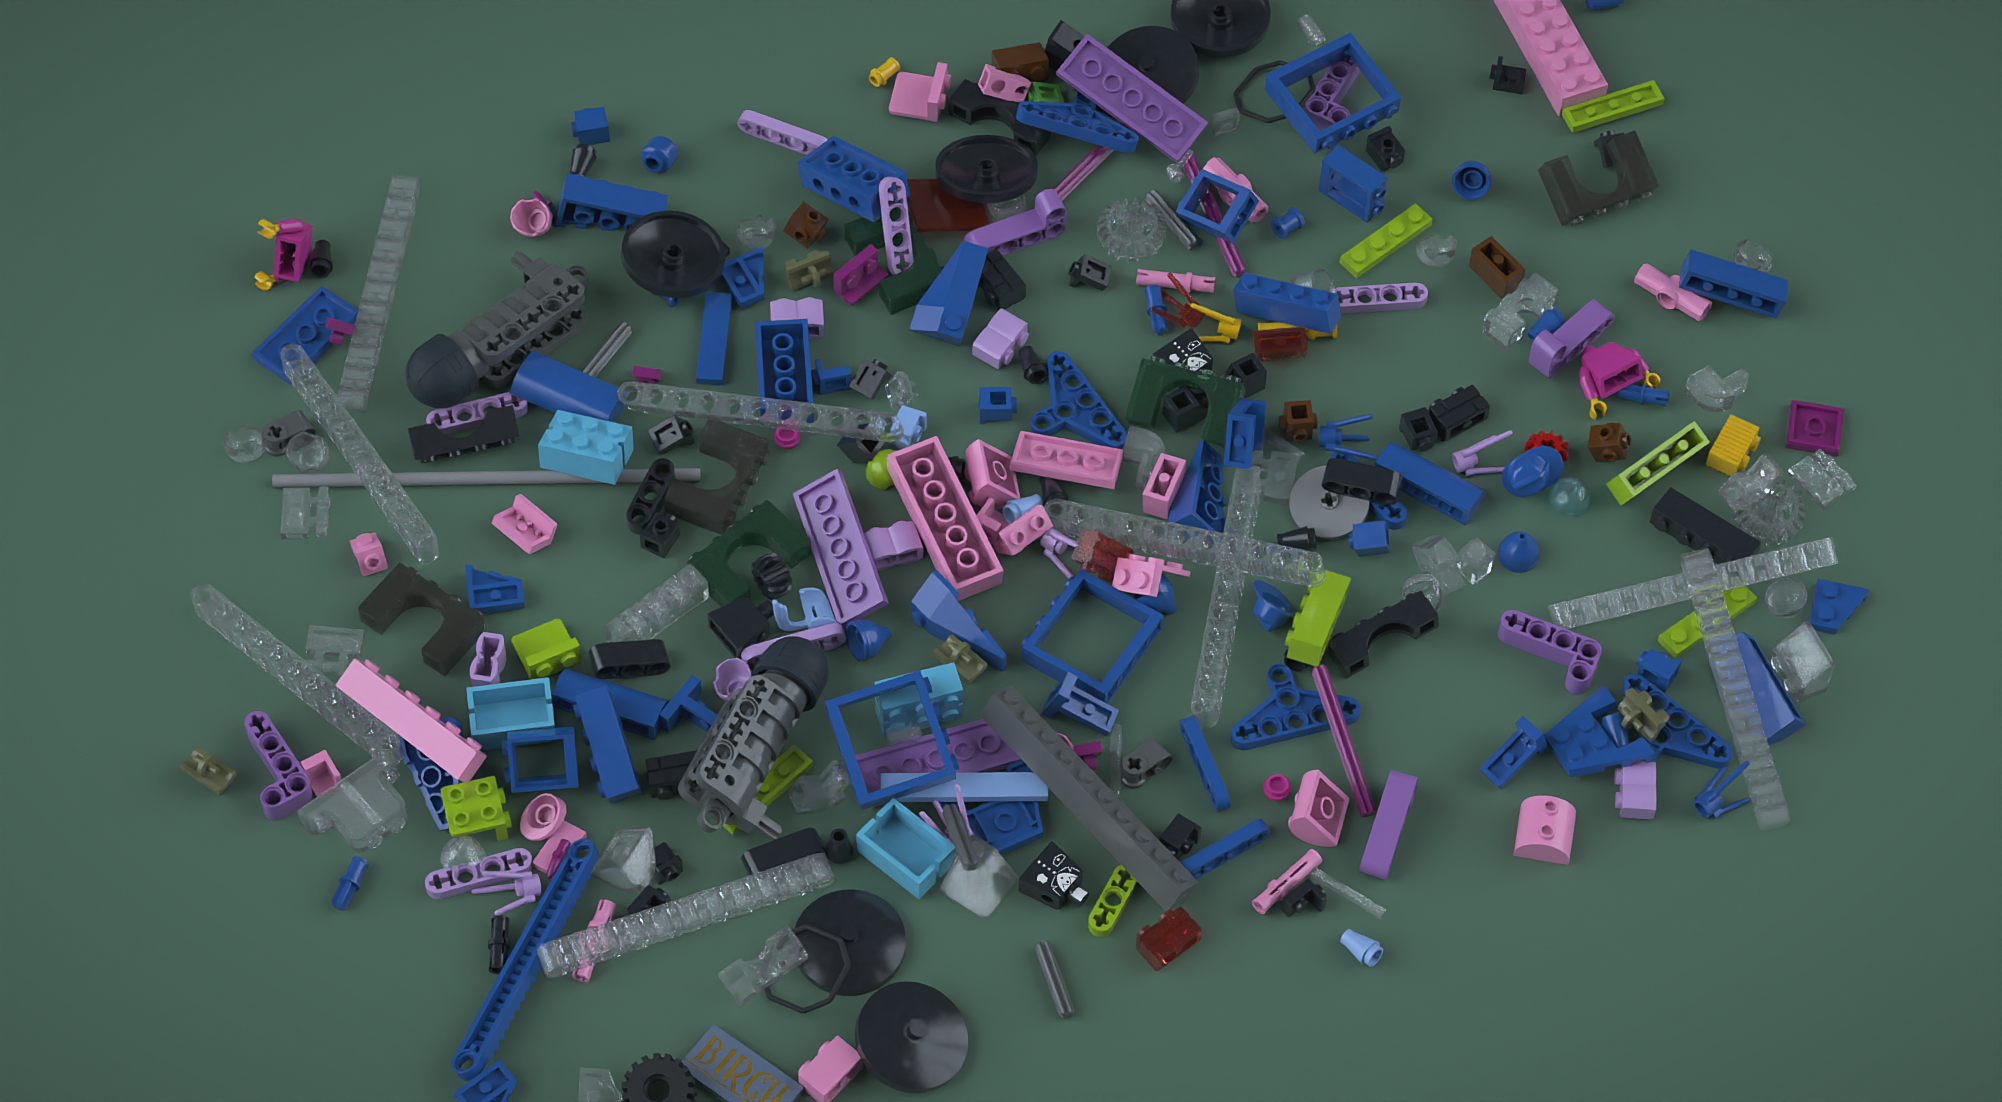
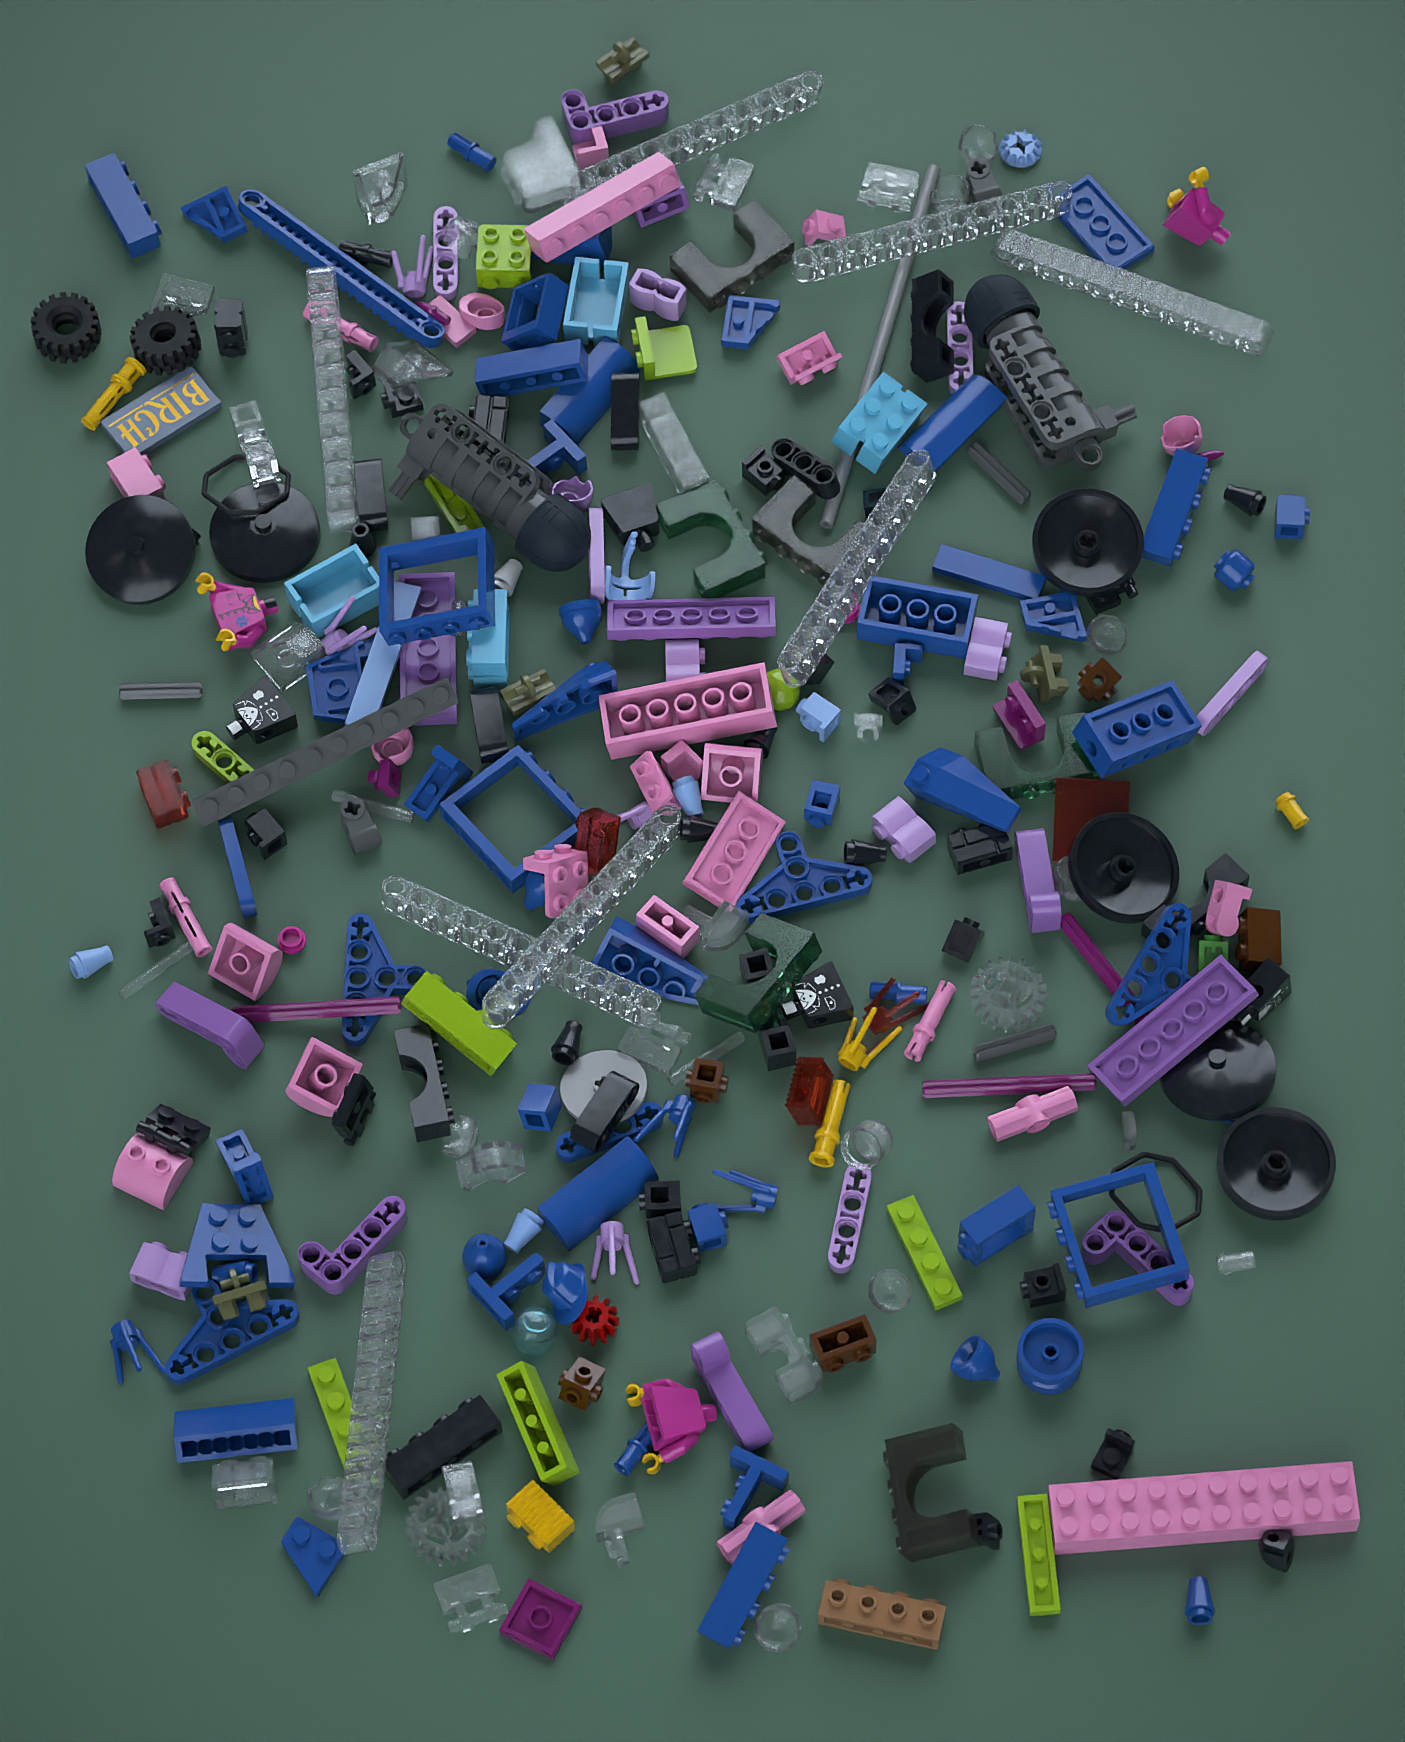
camera: 110 degrees right, 5 degrees up
black cone [307,240,333,278] -> none
magenta tile [325,317,355,346] -> none
magenta tile [632,366,663,393] -> none
black gear [751,552,793,600] -> none
lavender beam [879,176,914,277] -> none
bright pink bracket [889,62,951,122] -> none
dark grey axle [942,804,979,872] -> none
clear hand [1166,148,1194,184] -> none
blue window [1176,169,1259,244] -> none
blue beam [1179,716,1231,812] -> none
blue panel [1224,398,1267,469] -> none
blue brick [1233,273,1342,334] -> none
blue bush [1271,207,1305,239] -> none
clear brick [1454,536,1496,585] -> none
blue cone [1527,308,1566,342] -> none
blue brick [1636,648,1682,693] -> none
clear beam [1680,548,1790,831] -> none
none -> black plate [136,1103,211,1156]
none -> dark pink torso [195,572,279,652]
none -> black brick [214,299,248,358]
none -> bright pink brick [285,1037,363,1117]
none -> black plate [331,1073,377,1146]
none -> clear slope [353,152,408,225]
none -> blue bracket [467,1252,545,1331]
none -> black beam [469,686,508,764]
none -> white cone [495,559,523,597]
none -> light blue cone [503,1208,544,1254]
none -> blue brick [688,1202,729,1253]
none -> blue plant [712,1169,779,1213]
none -> blue bracket [720,1445,789,1531]
none -> medium nougat brick [818,1579,946,1650]
none -> light blue gear [999,129,1042,168]
none -> blue wheel [1016,1318,1084,1395]

